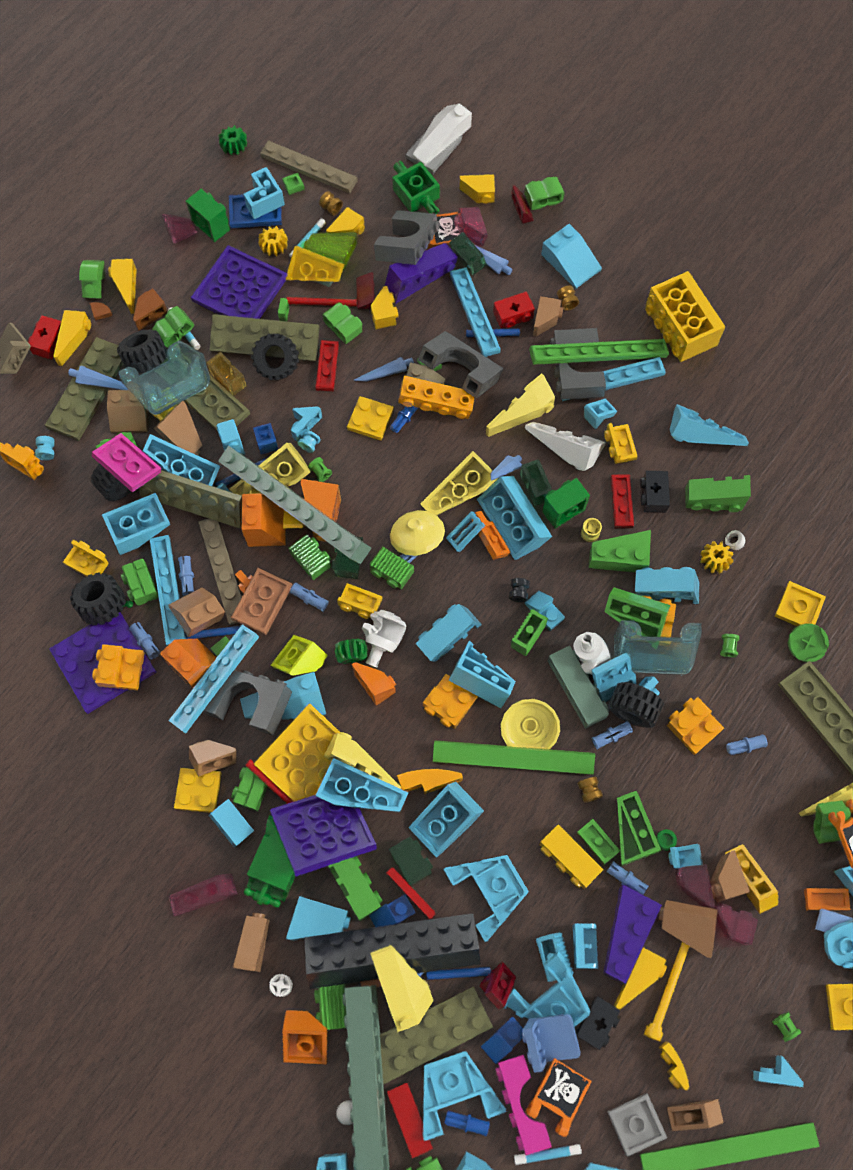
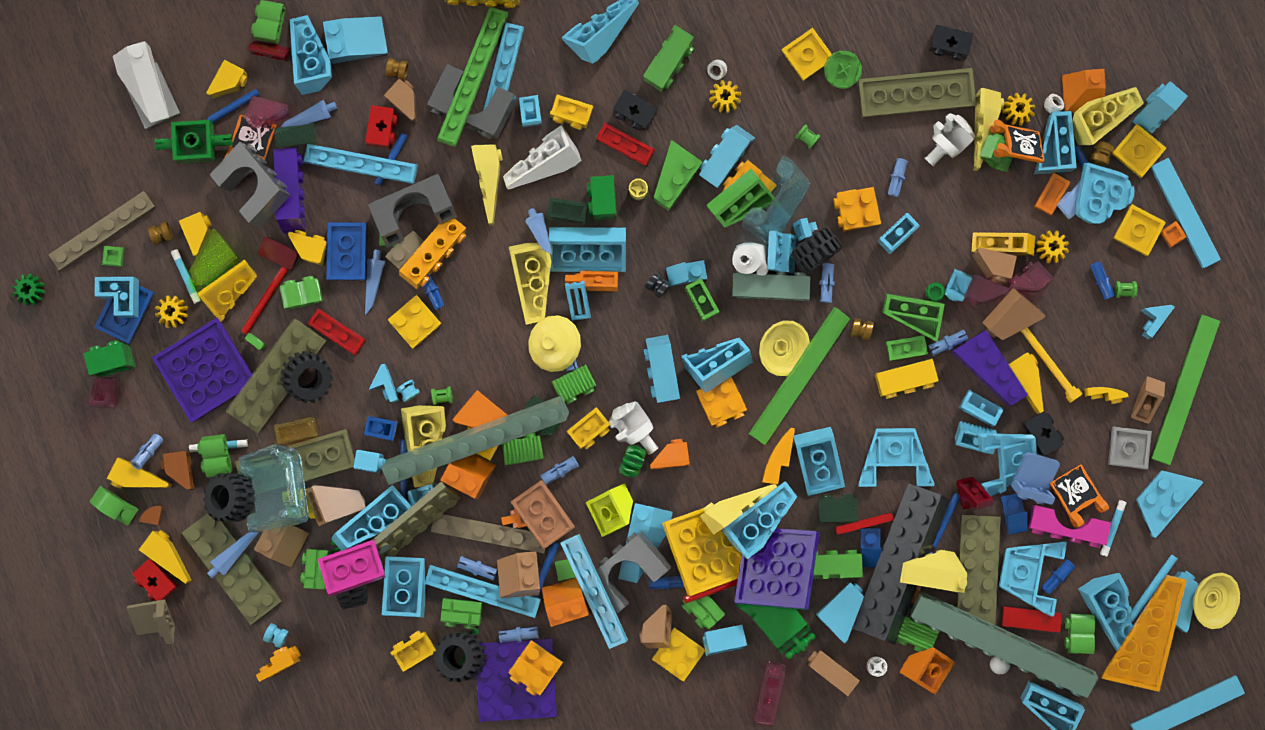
camera: 55 degrees left, 15 degrees up
none -> medium blue pin [131,434,163,470]
none -> blue bar [207,89,260,123]
none -> medium azure wedge [290,15,332,95]
none -> blue plate [327,222,367,281]
none -> blue axle [649,575,684,590]
none -> medium azure brick [878,213,920,254]
none -> white piece [925,113,975,167]
none -> yellow gear [1036,231,1069,263]
none -> blue axle [1090,262,1115,300]

